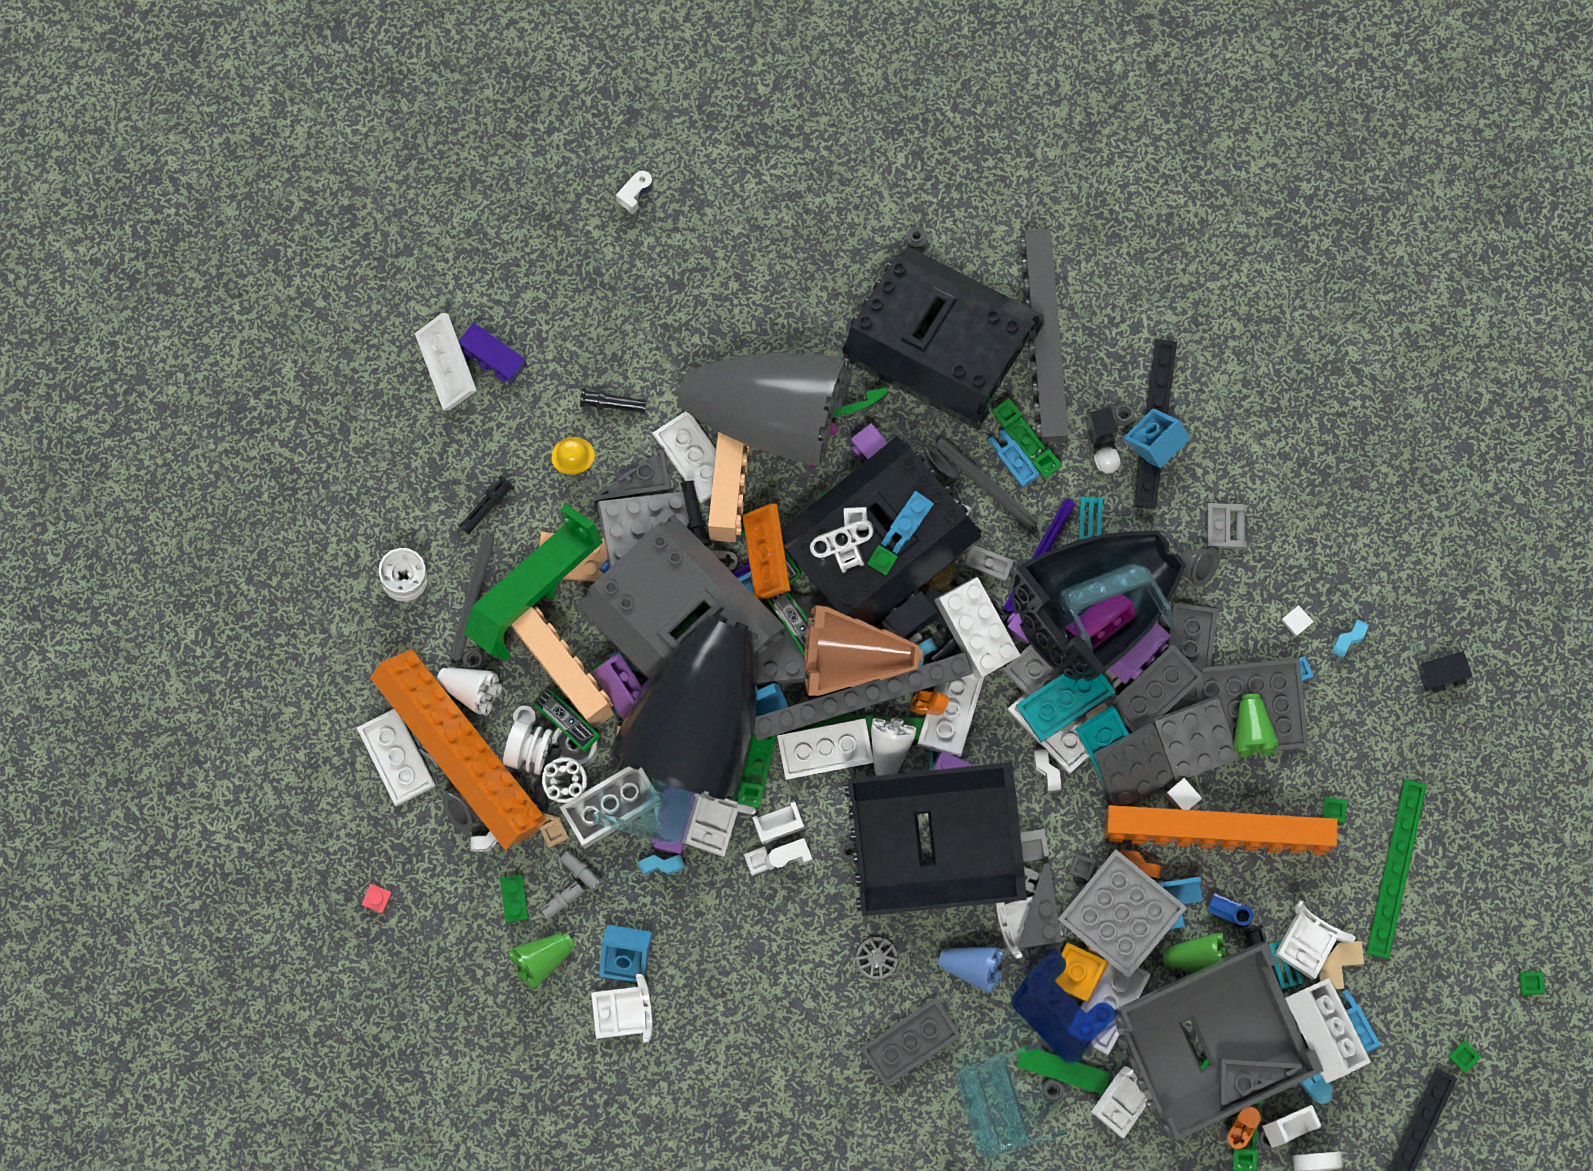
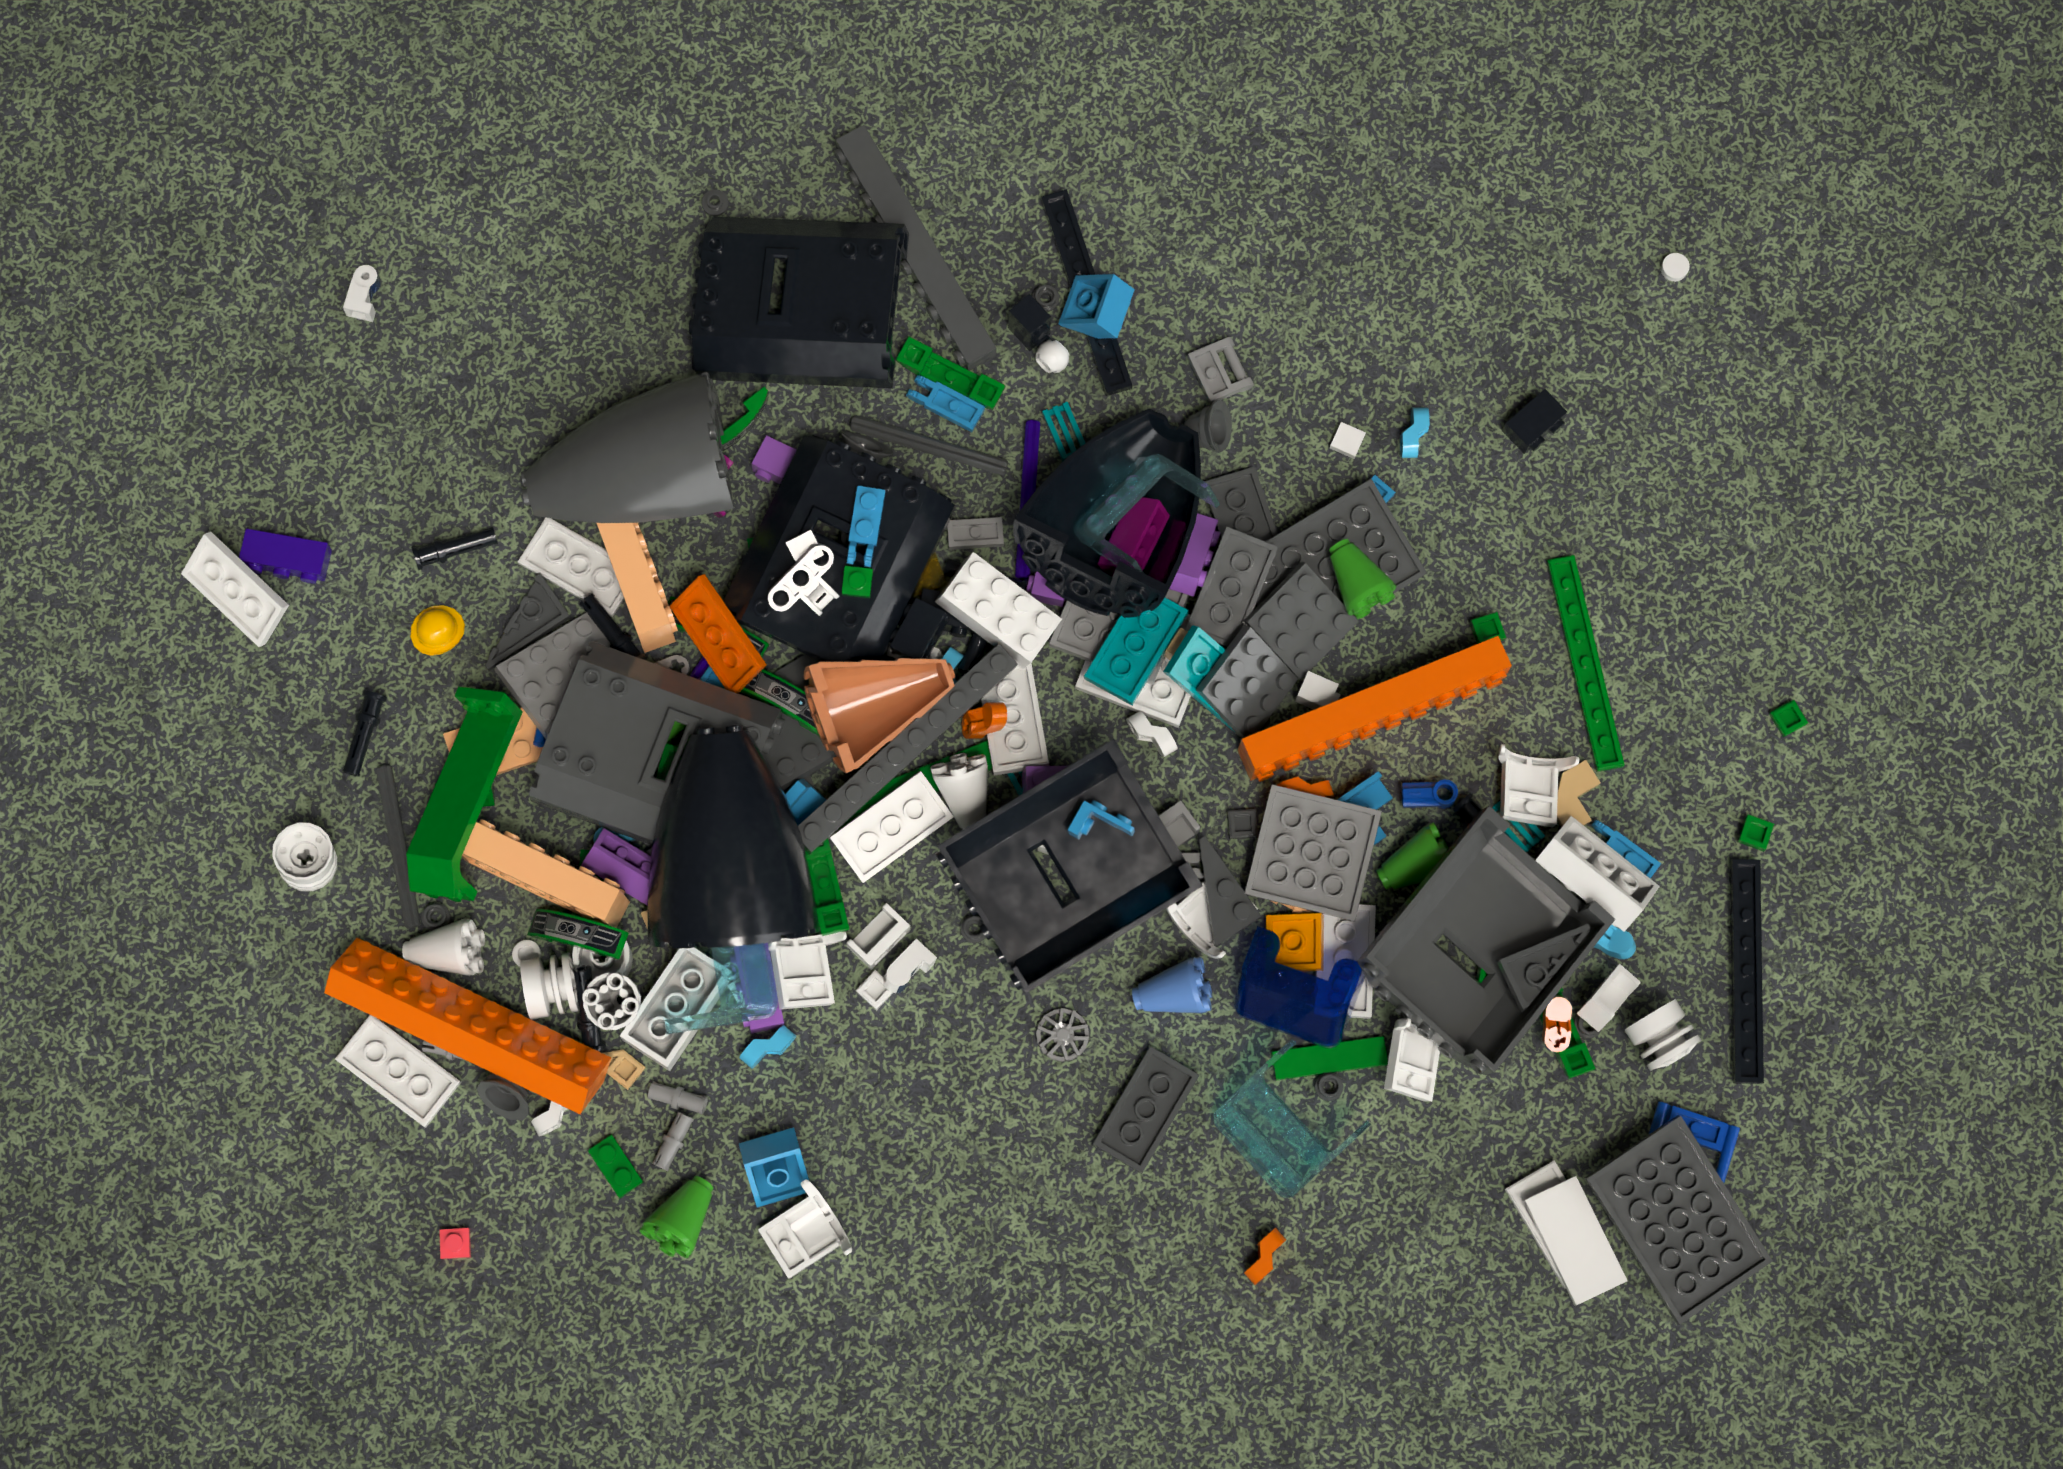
camera: 35 degrees left, 0 degrees up
none -> dark azure bracket [1068,800,1135,840]

